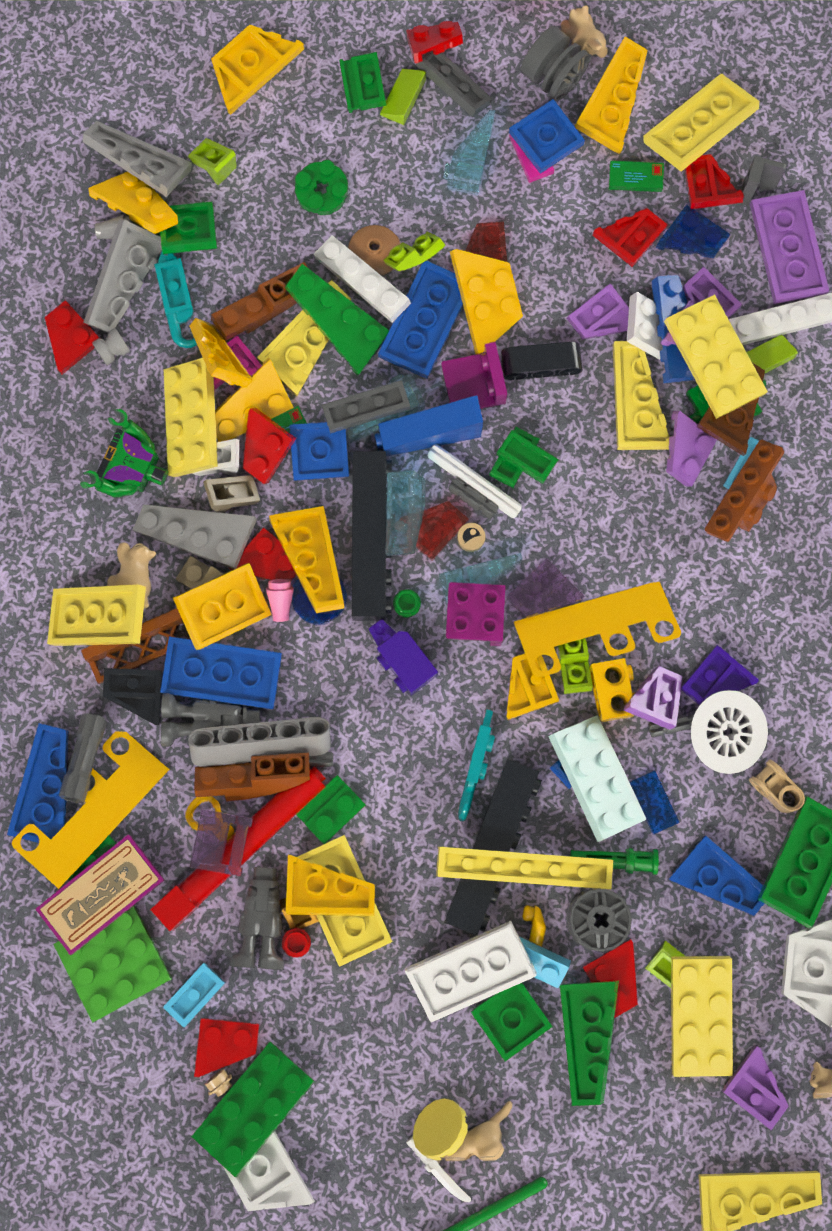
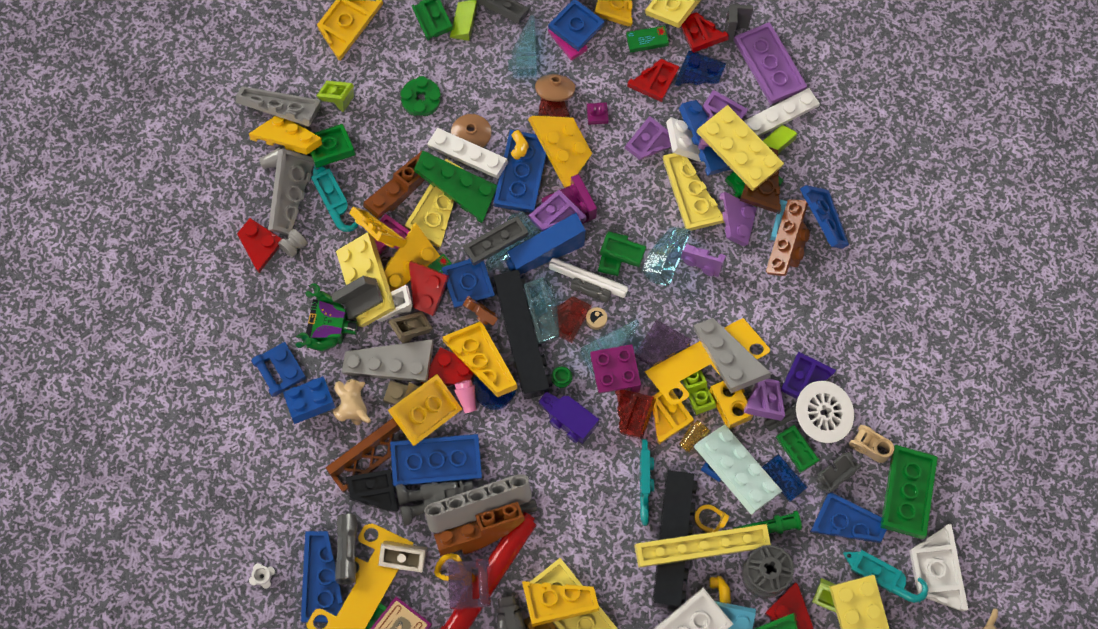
camera: 15 degrees left, 10 degrees down
light yellow plate [47,584,146,646] -> none
green plate [296,775,366,844] -> none
lime slope [383,231,446,271] -> none
black beam [501,342,583,380] -> none
none -> blue plate [251,342,307,397]
none -> blue plate [283,376,336,424]
none -> dark grey panel [331,276,383,319]
none -> dark tan slope [378,541,428,573]
none -> dark orange plate [463,296,498,325]
none -> yellow arm [511,130,529,160]
none -> medium lavender wing [528,190,587,232]
none -> medium nougat dish [535,74,575,102]
none -> magenta tile [586,102,608,125]
none -> clear red wing [615,389,656,440]
none -> clear light blue slope [642,227,691,286]
none -> clear yellow cone [679,420,710,453]
none -> medium lavender wing [681,244,726,277]
none -> light grey wing [694,318,771,393]
none -> yellow piece [694,504,729,533]
none -> green plate [775,425,820,473]
none -> blue wing [800,185,849,249]
none -> dark grey hinge [815,452,862,493]
none -> teal plate [843,550,929,603]

